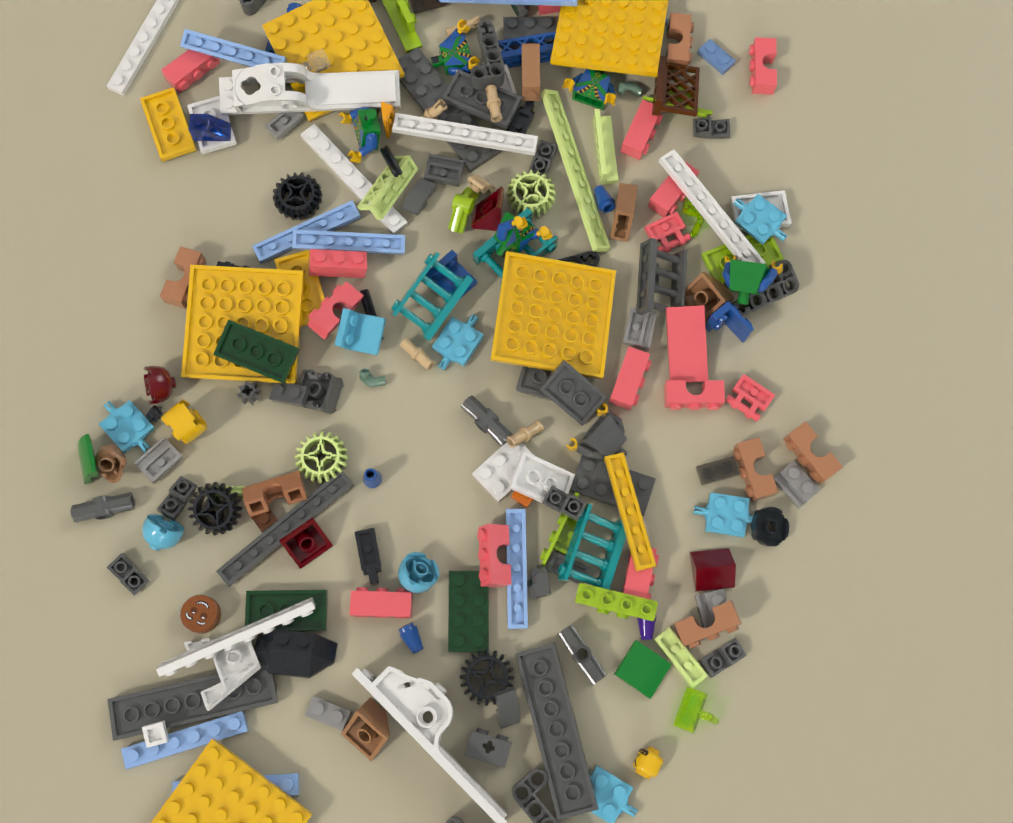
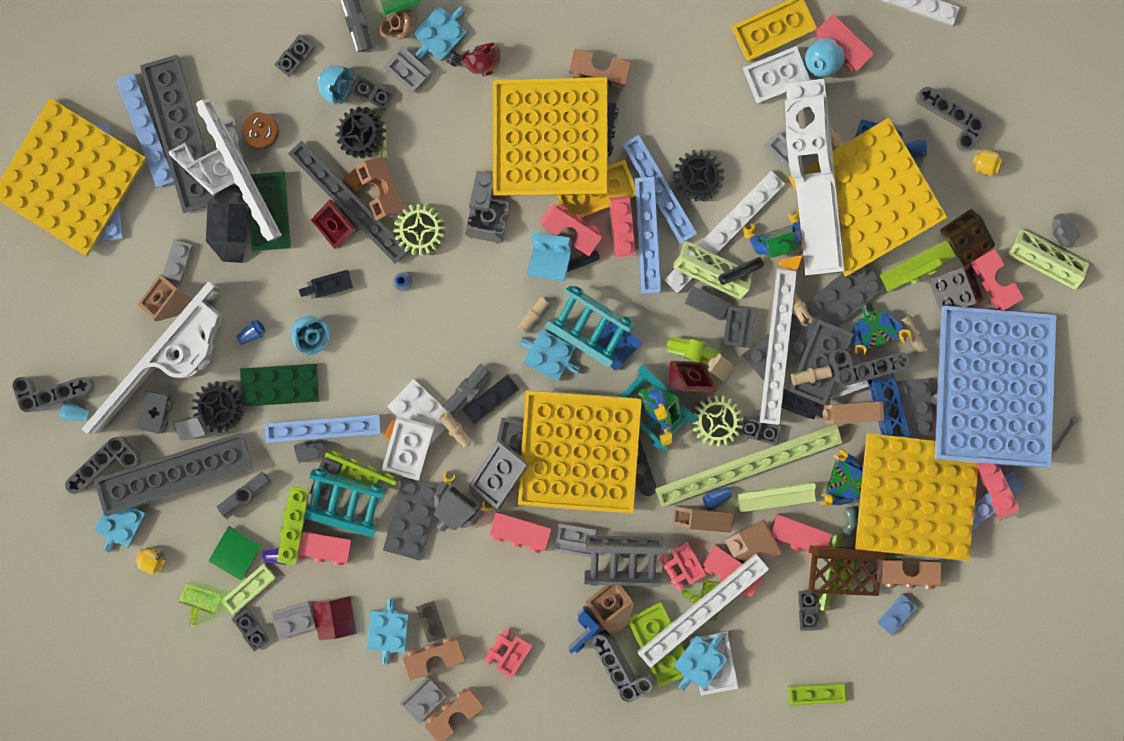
camera: 90 degrees right, 15 degrees up
white plate [142,720,169,748] -> none
yellow brick [161,399,208,444] -> none
light blue plate [180,29,287,67] -> none
clear blue slope [189,114,231,141] -> none
dark green plate [213,320,300,384] -> none
dark grey gear [237,381,262,405] -> none
clear plate [300,48,331,73] -> none
coral brick [349,587,413,619] -> none
sand green arm [359,368,386,387] -> none
coral arch [477,524,512,588] -> none
dark grey slope [542,485,587,521] -> none
yellow tile [604,452,656,572] -> none
coral arch [664,380,725,410] -> none
coral tile [665,305,708,382] -> none
nougat arch [674,600,742,649] -> none
green torso [722,256,783,305] -> none
coral arch [749,37,777,95] -> none
black plate [751,507,789,547] -> none
none -> black plate [463,374,519,425]
none -> medium nougat slope [724,519,782,563]
none -> lime tile [788,683,847,706]
none -> medium azure cylinder [805,37,845,78]

